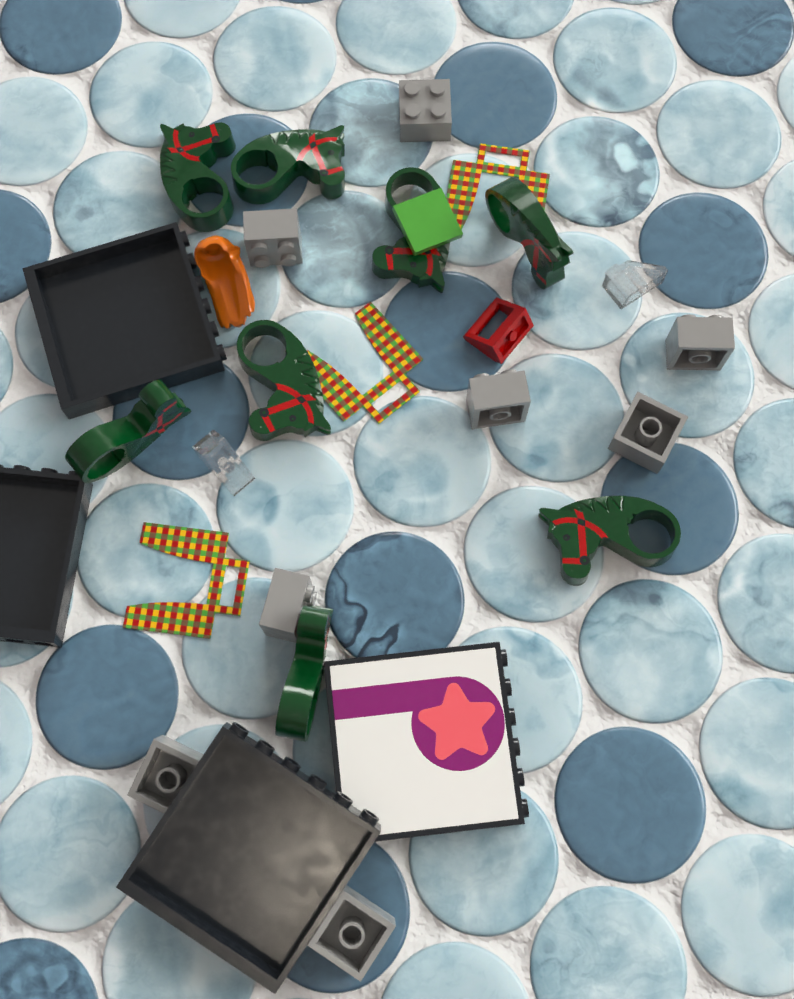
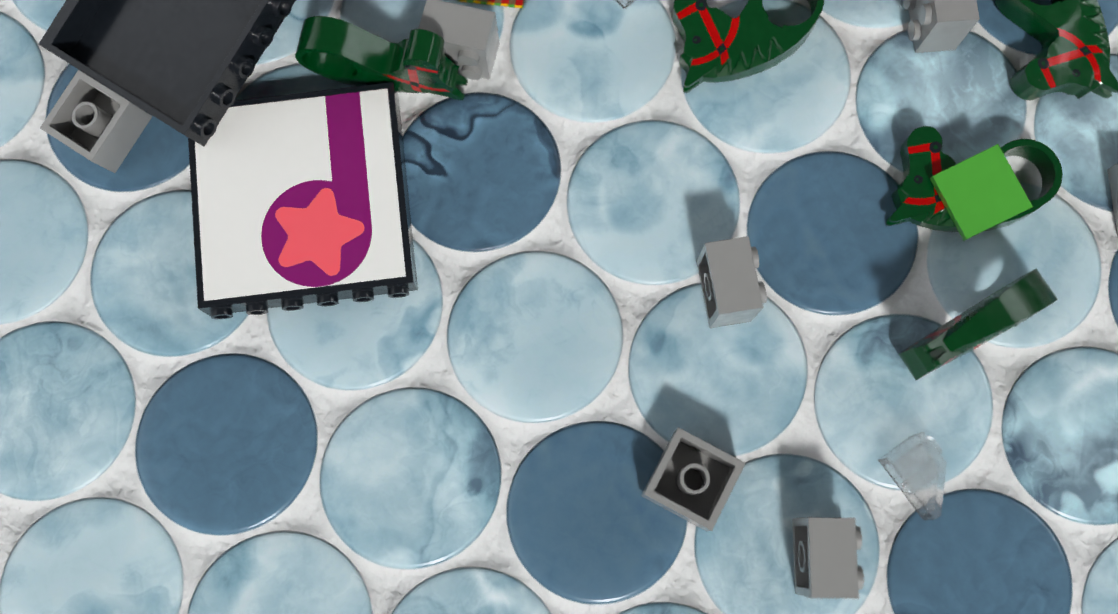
camera: 90 degrees right, 5 degrees up
piece [307,302,423,424] -> none
piece [446,143,550,230] -> none
red tile [463,297,534,364] -> none
dark green animal [538,496,681,586] -> none

